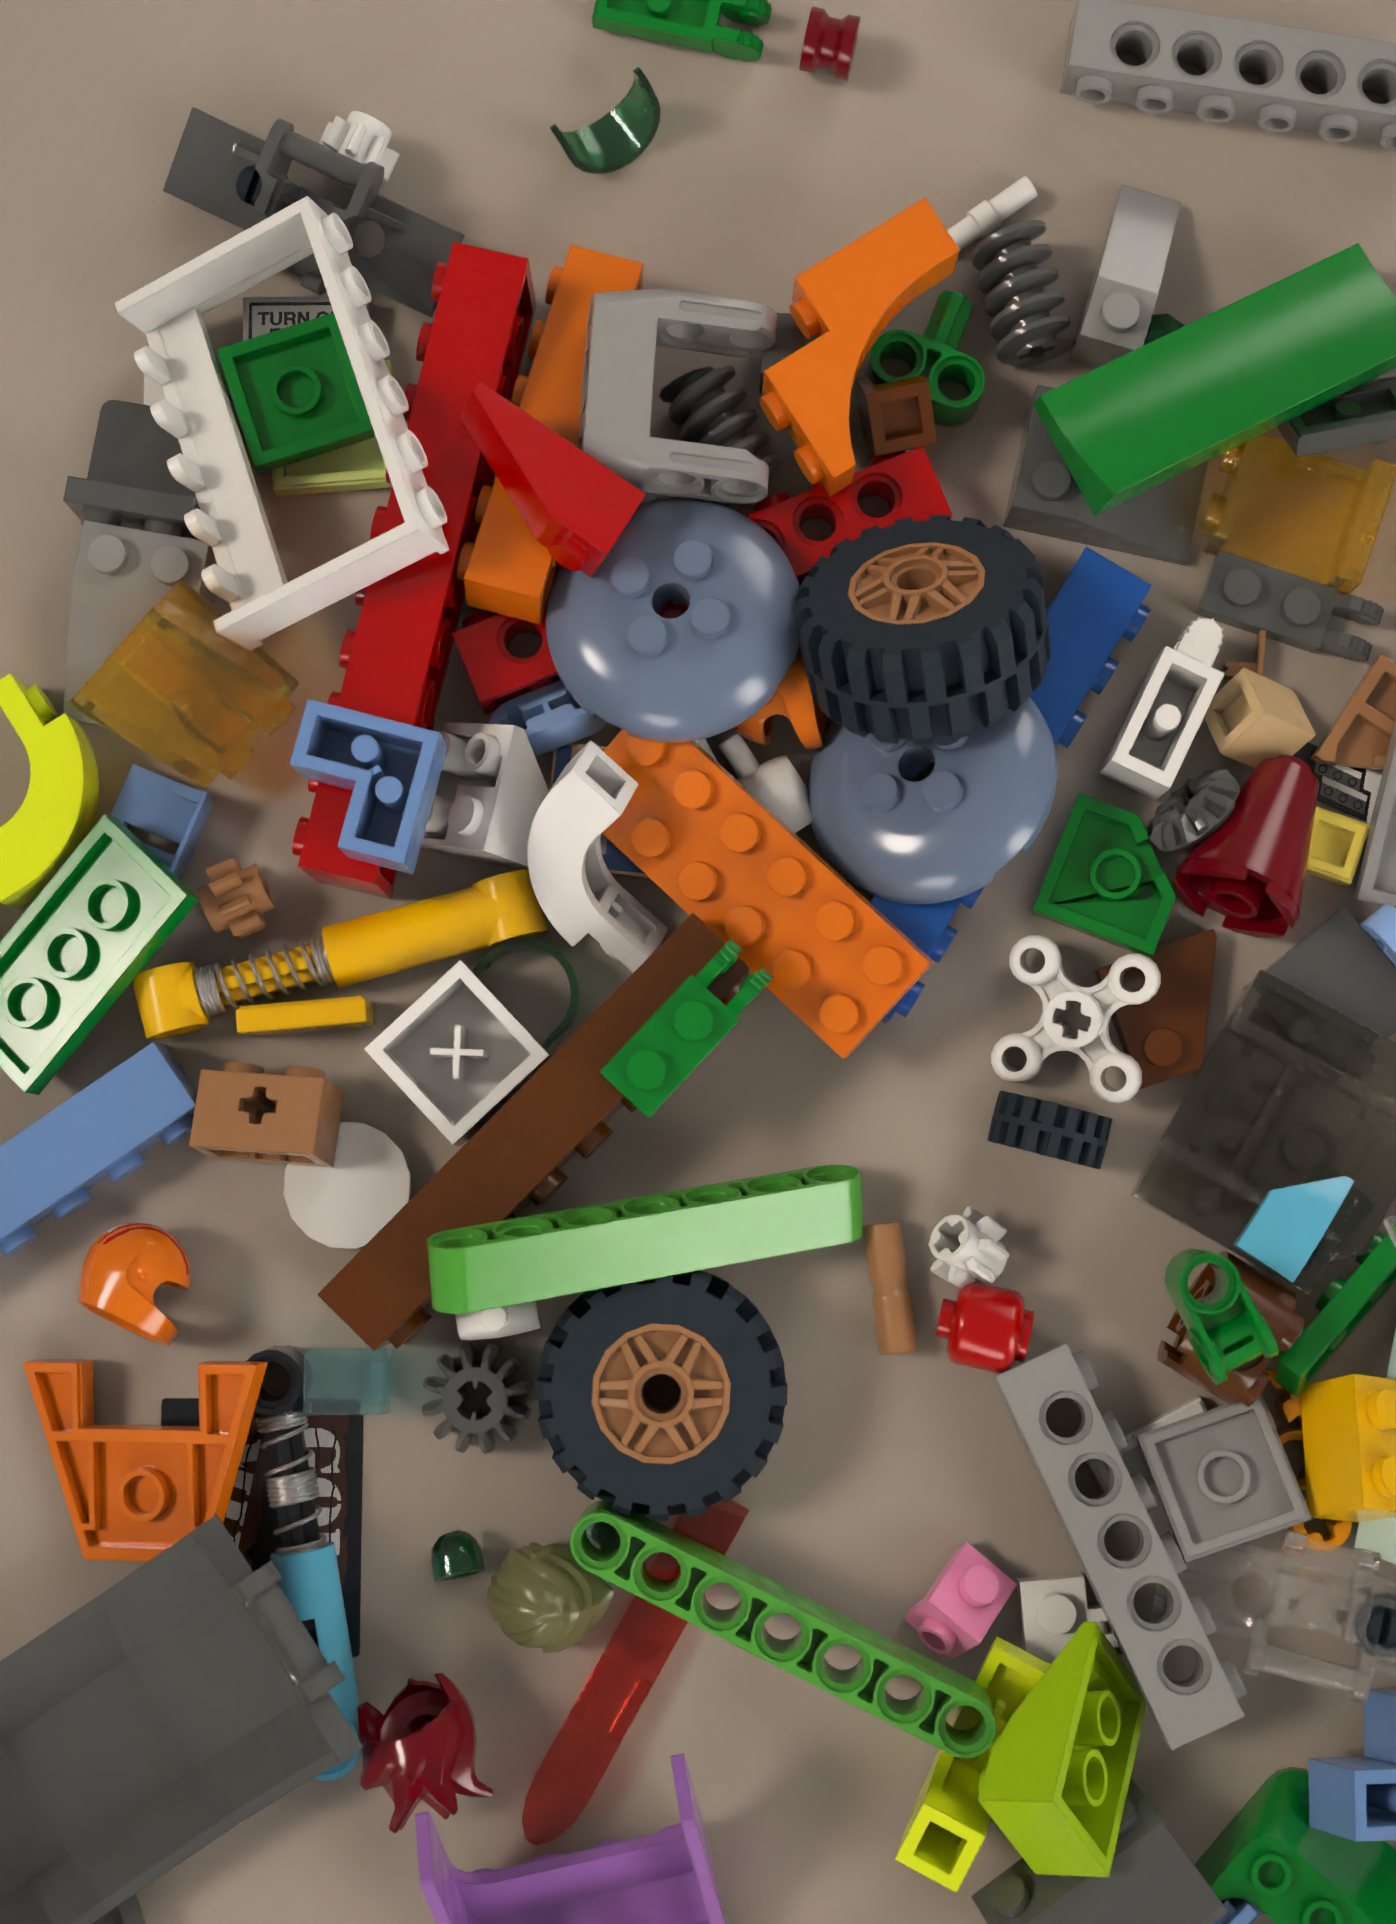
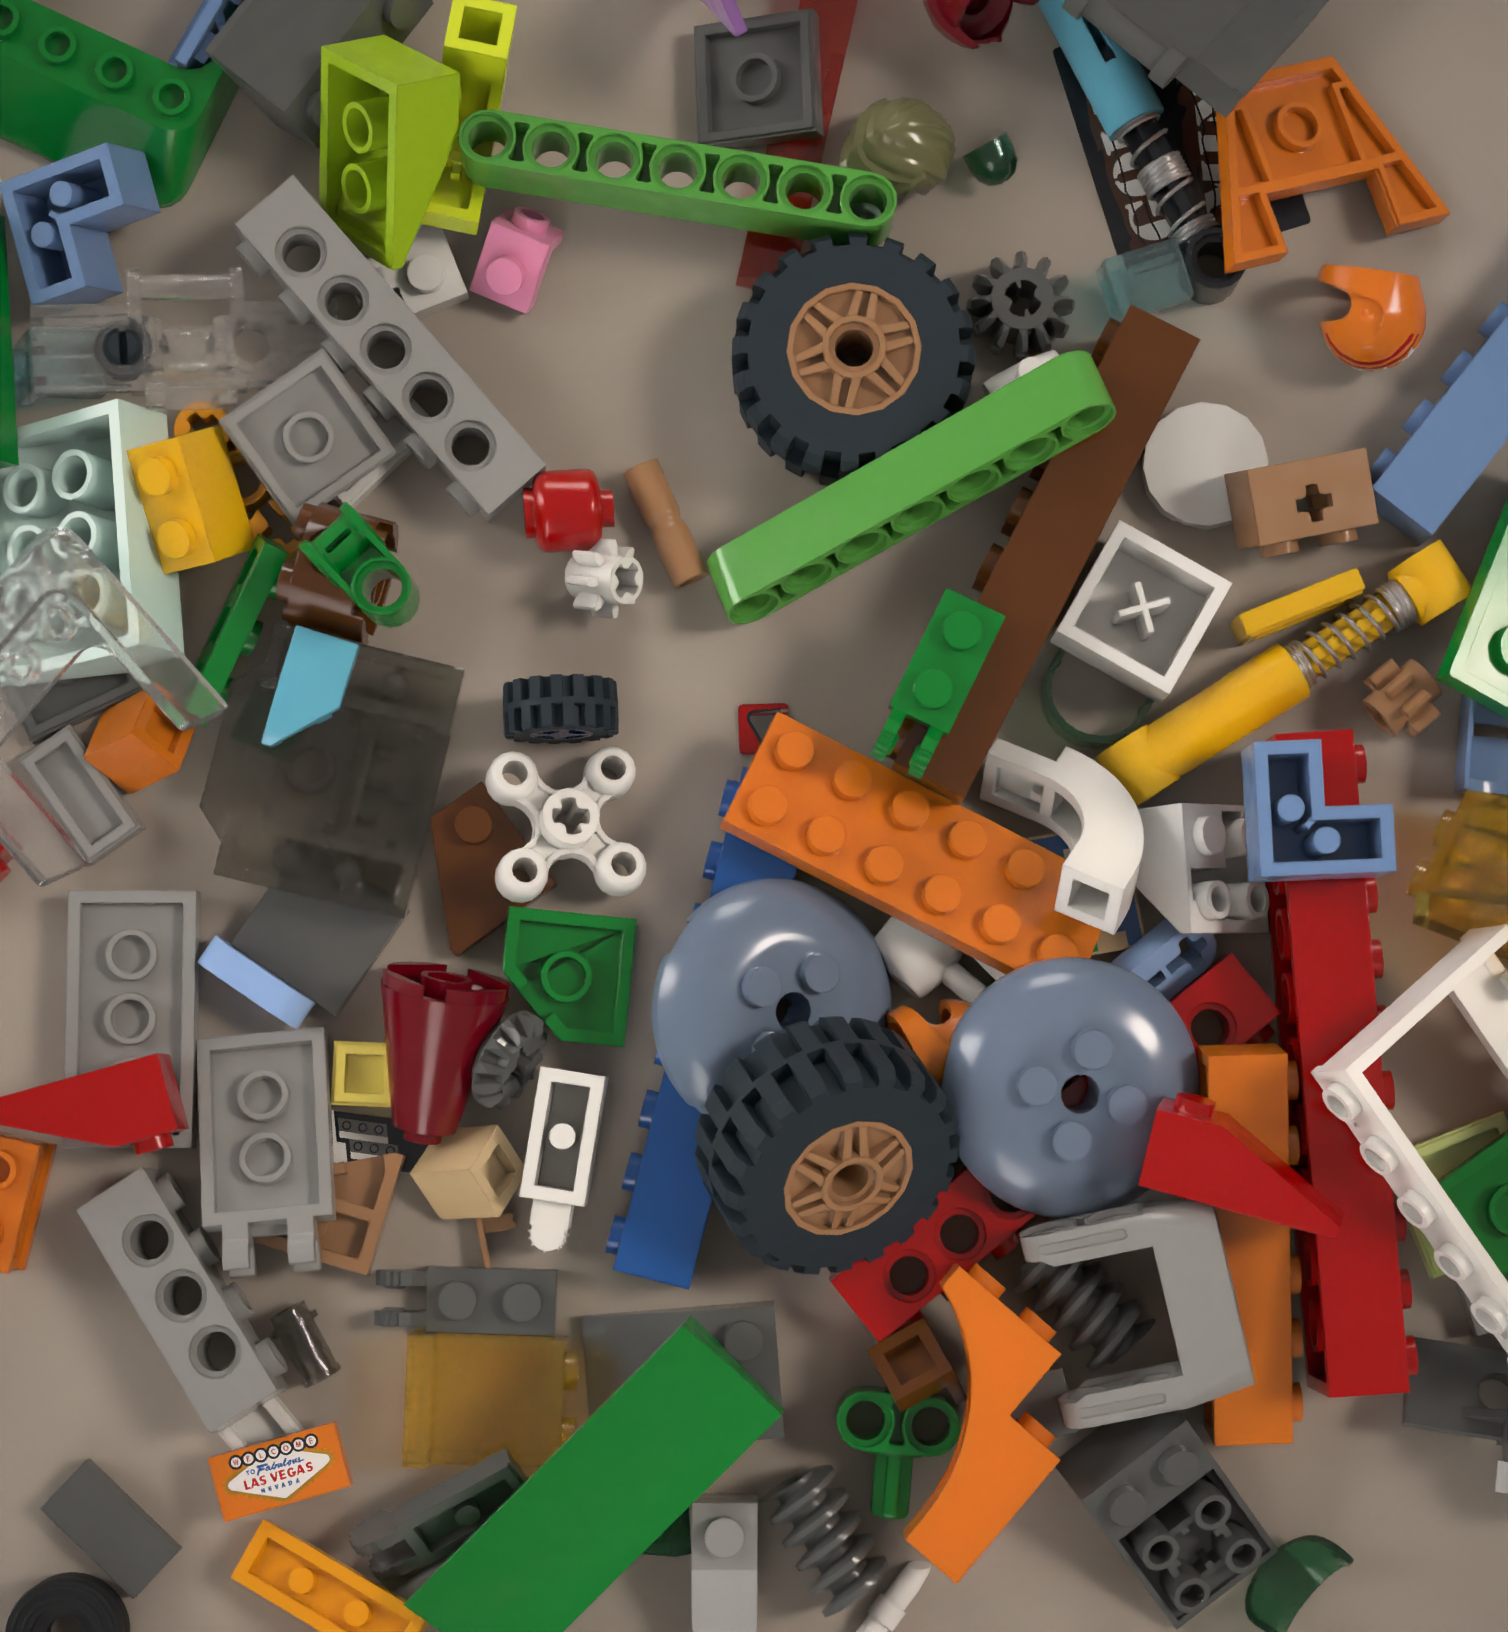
camera: 165 degrees right, 0 degrees up
none -> dark grey tile [694,8,823,149]
none -> sticker [738,703,789,755]
none -> dark grey slope [1055,1410,1279,1630]

